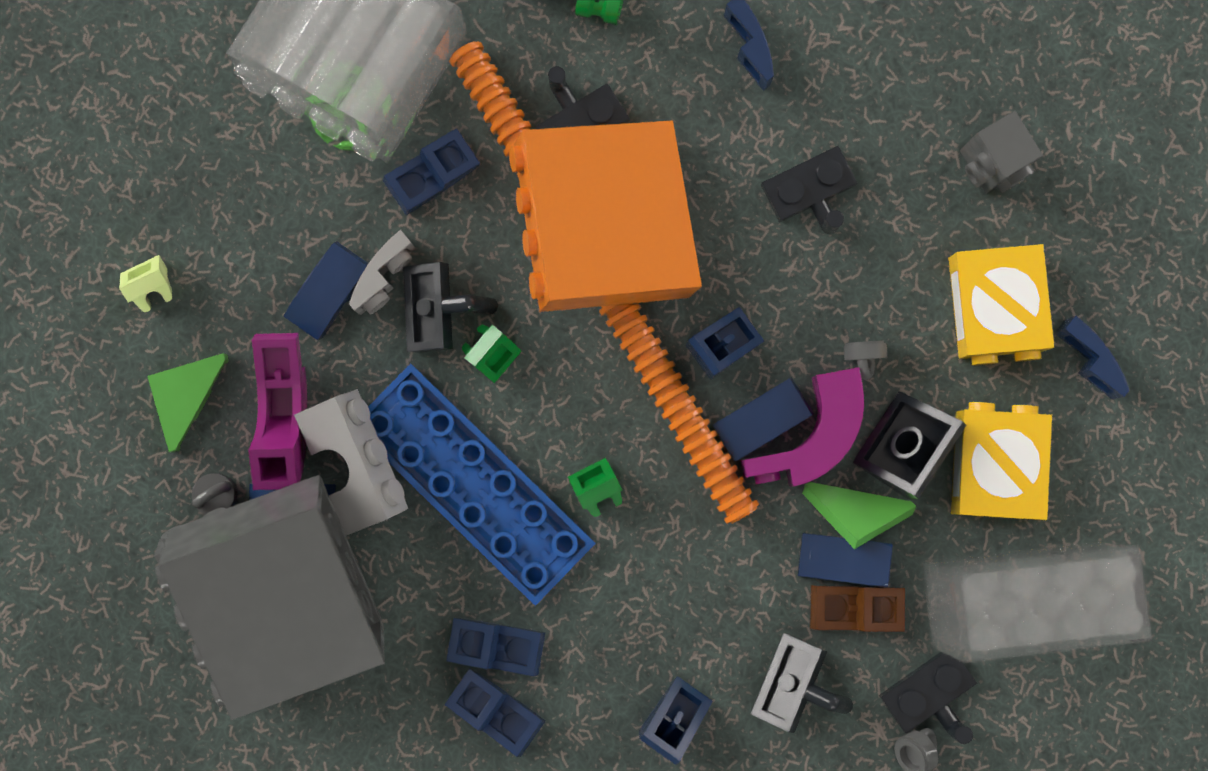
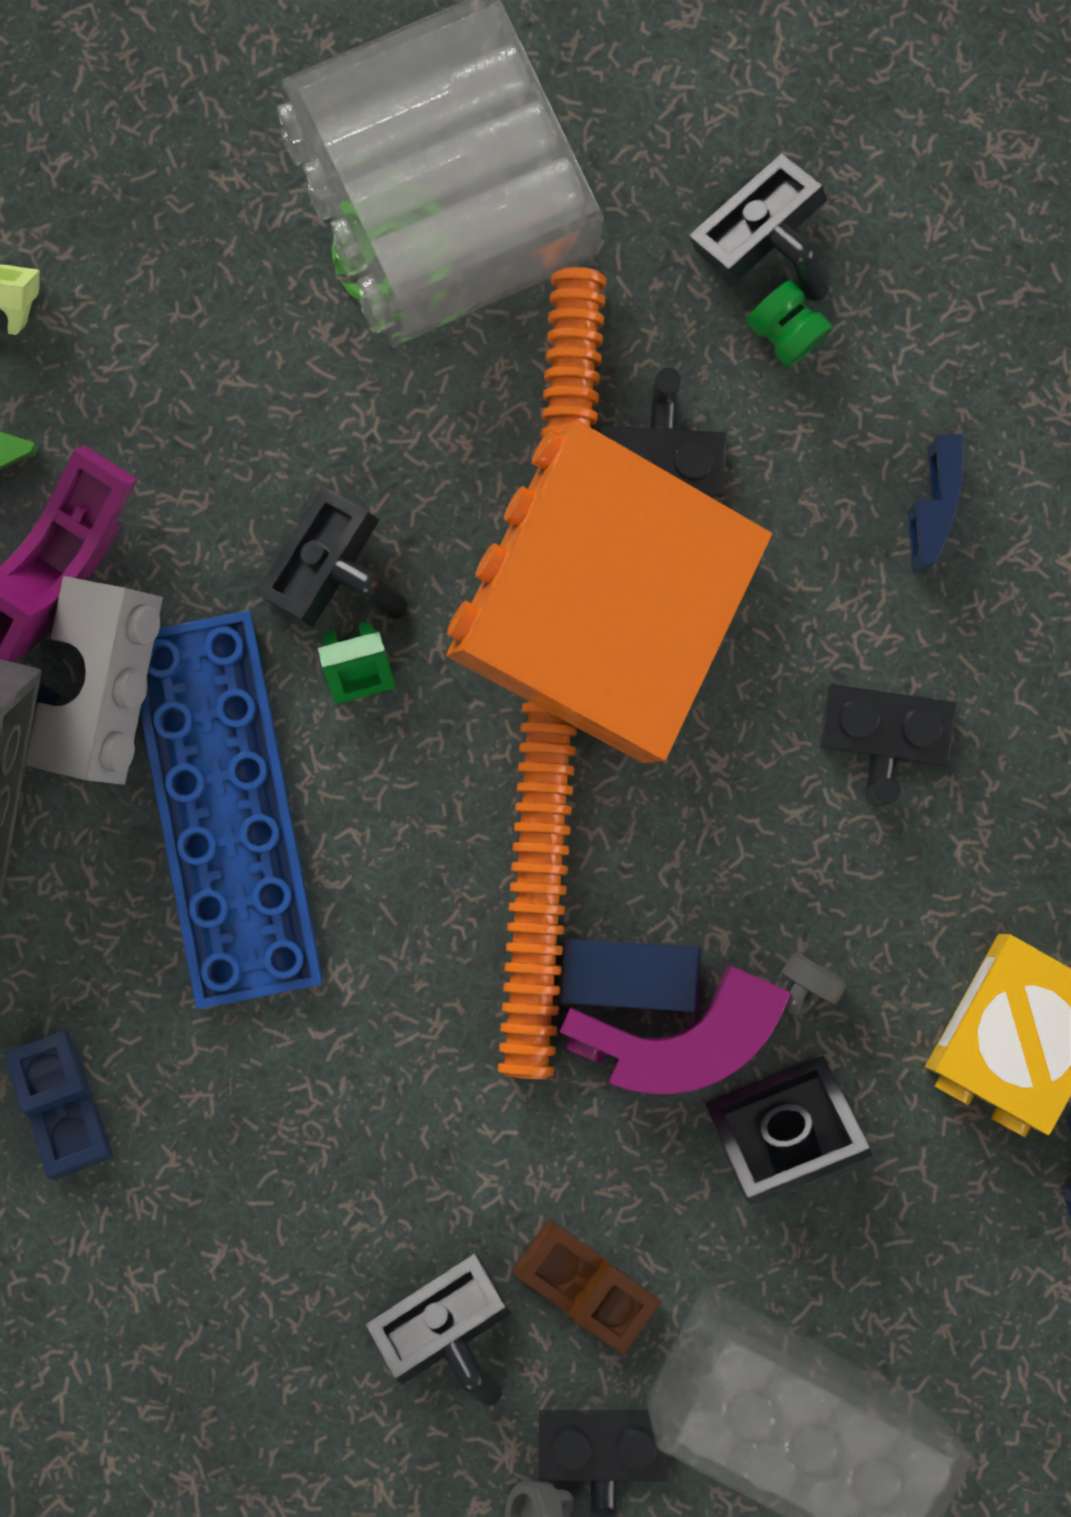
camera: 30 degrees right, 0 degrees up
dark blue slope [283,241,369,340] -> none
light grey slope [349,229,416,315] -> none
dark blue slope [383,128,480,215] -> none
dark blue slope [446,618,545,676] -> none
green tile [568,458,622,517] -> none
dark blue slope [639,676,713,765] -> none
dark blue slope [686,307,764,380] -> none
dark blue slope [798,533,893,587] -> none
bright green tile [802,482,916,549] -> none
yellow brick [951,402,1052,520] -> none

